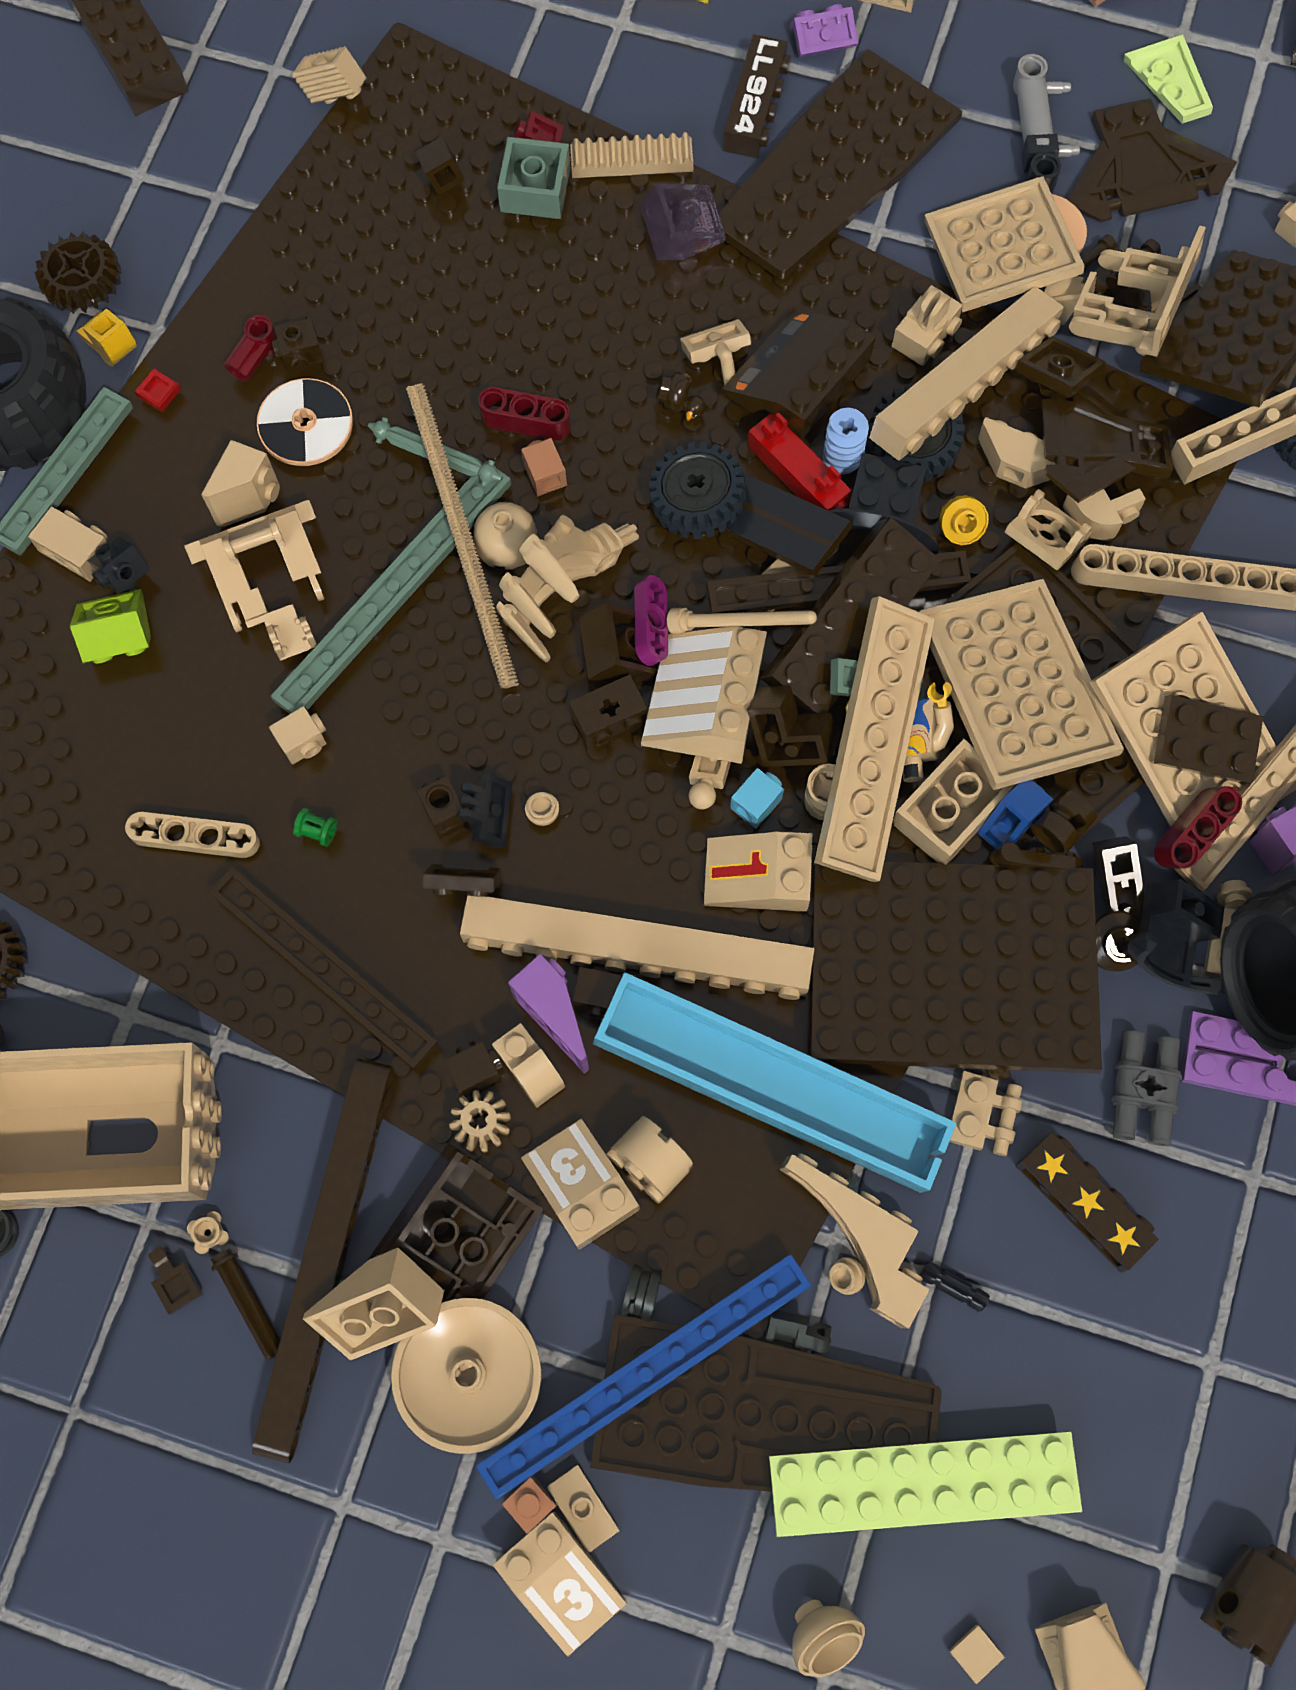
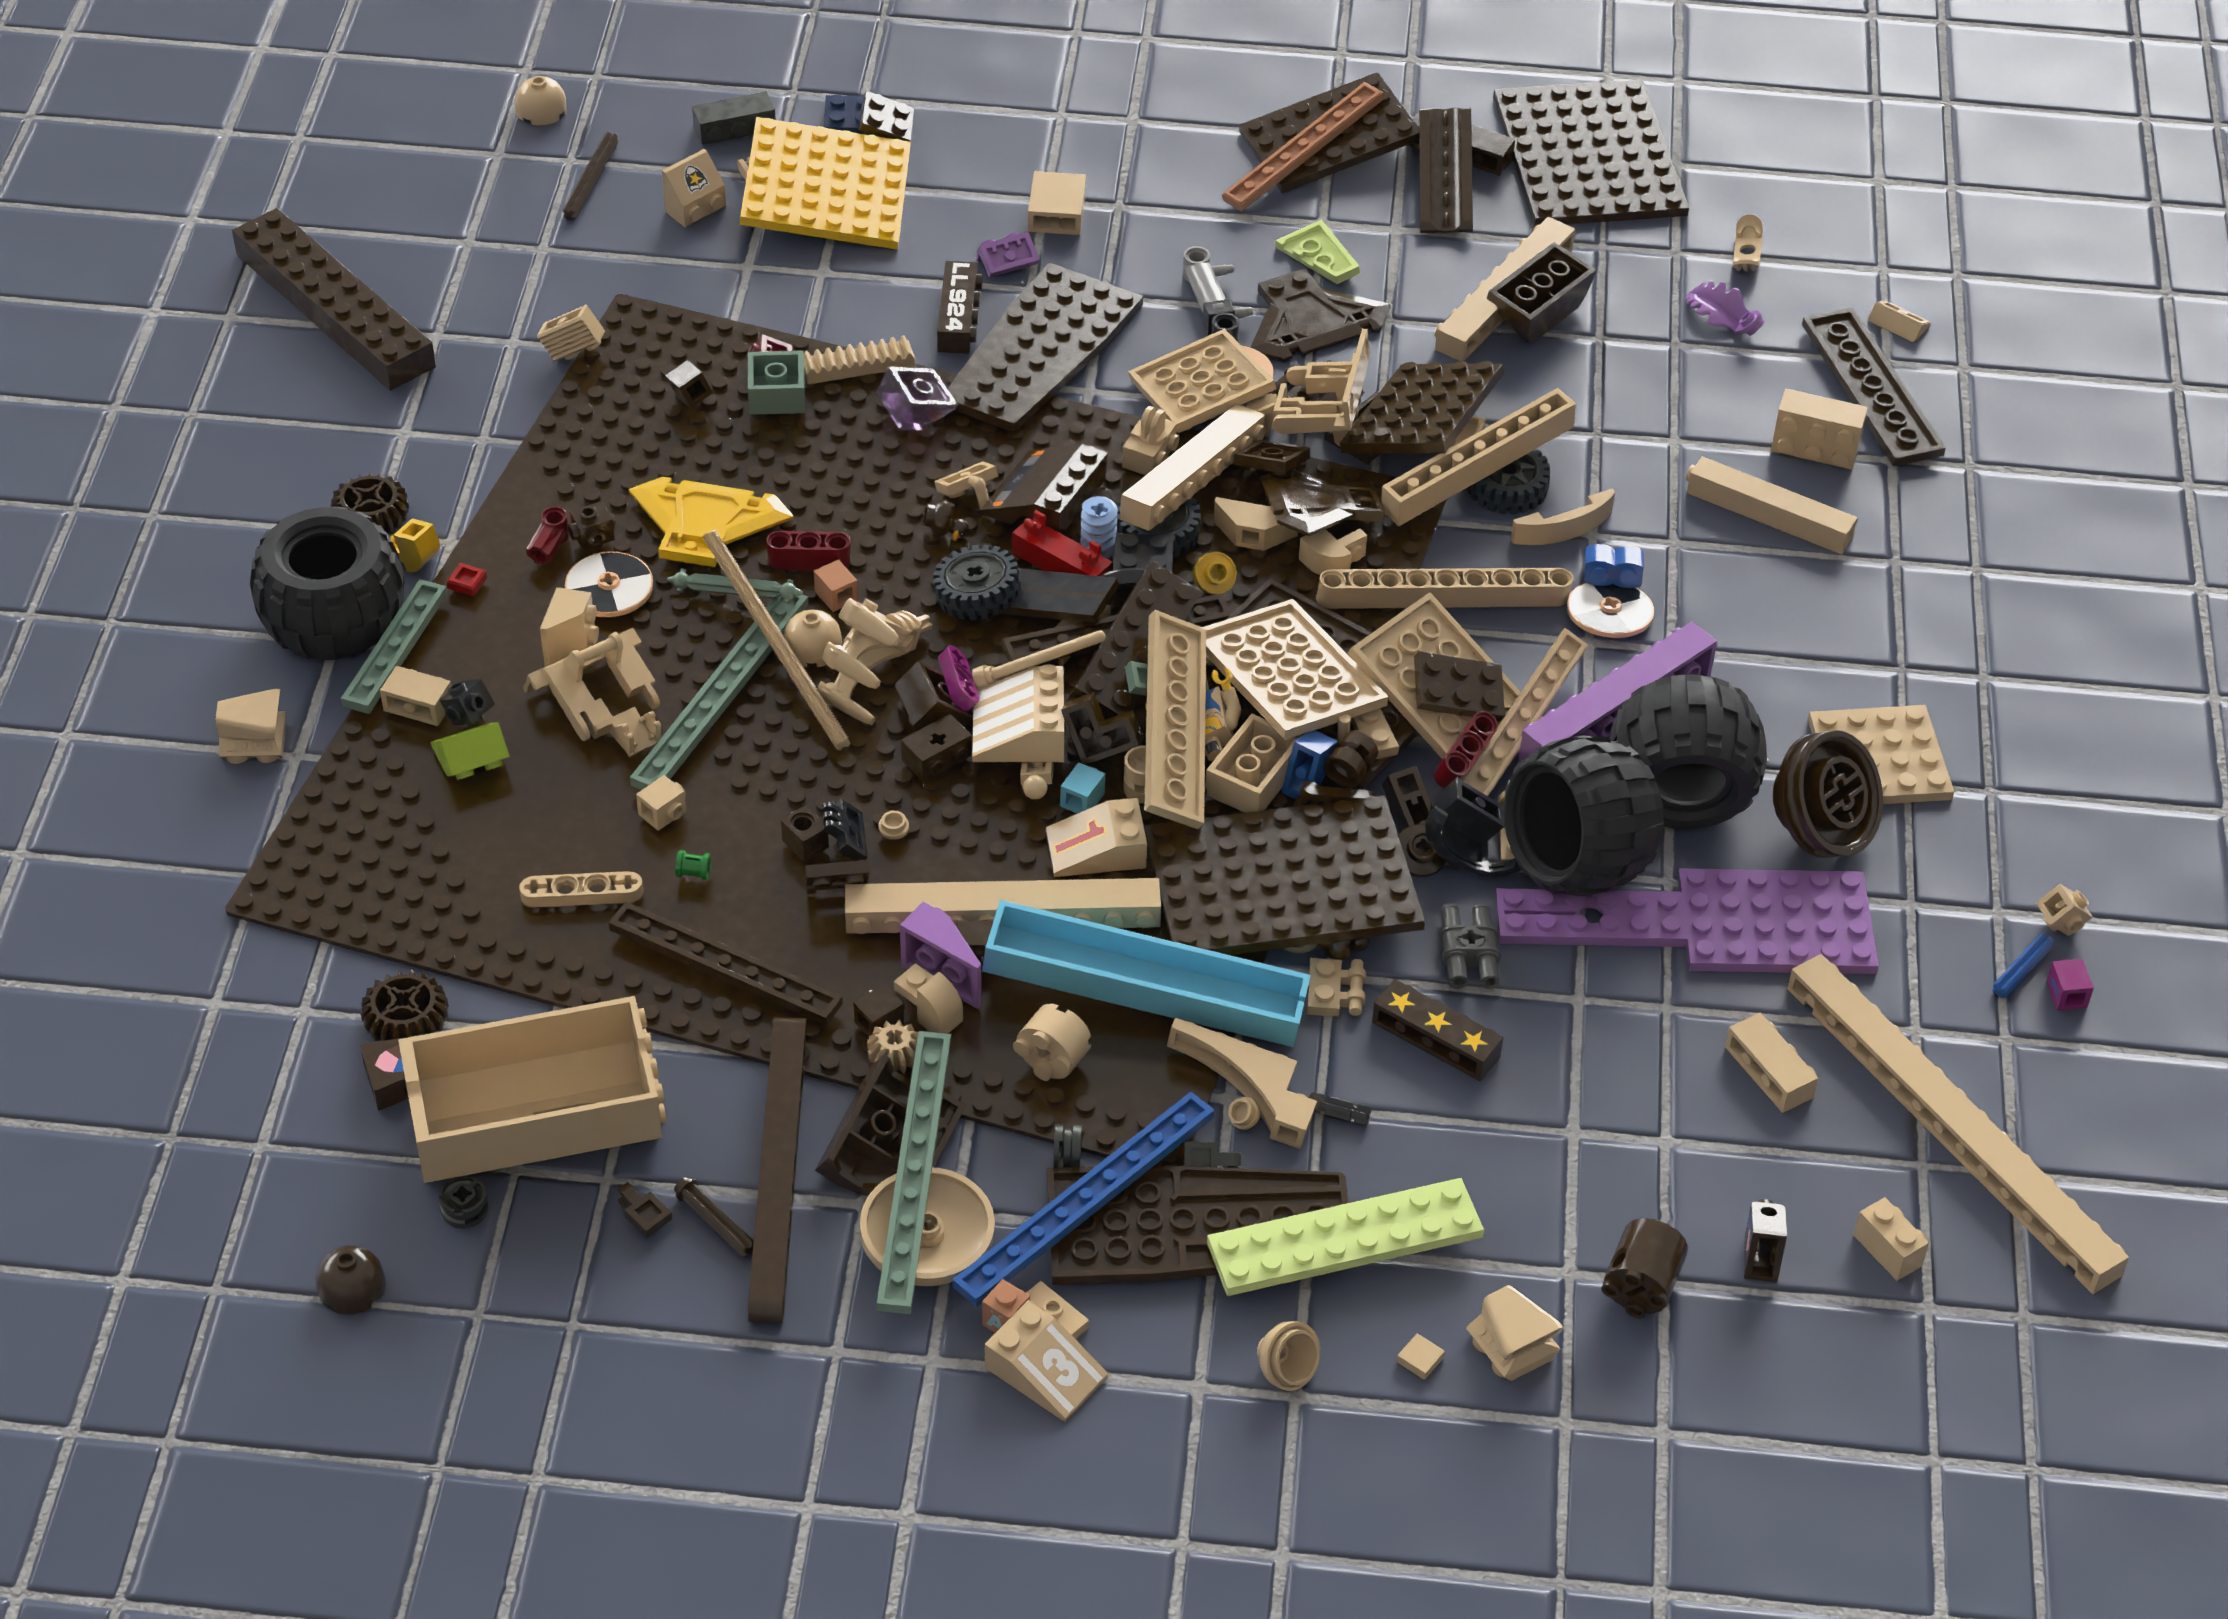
camera: 15 degrees left, 25 degrees down
tan plate [187,1211,229,1254] -> none
tan slope [303,1248,444,1360] -> none
tan slope [521,1119,640,1250] -> none
tan piece [1005,489,1092,570] -> none
none -> yellow plate [629,477,794,567]
none -> sand green plate [877,1031,951,1314]
none -> tan plate [1337,708,1399,759]

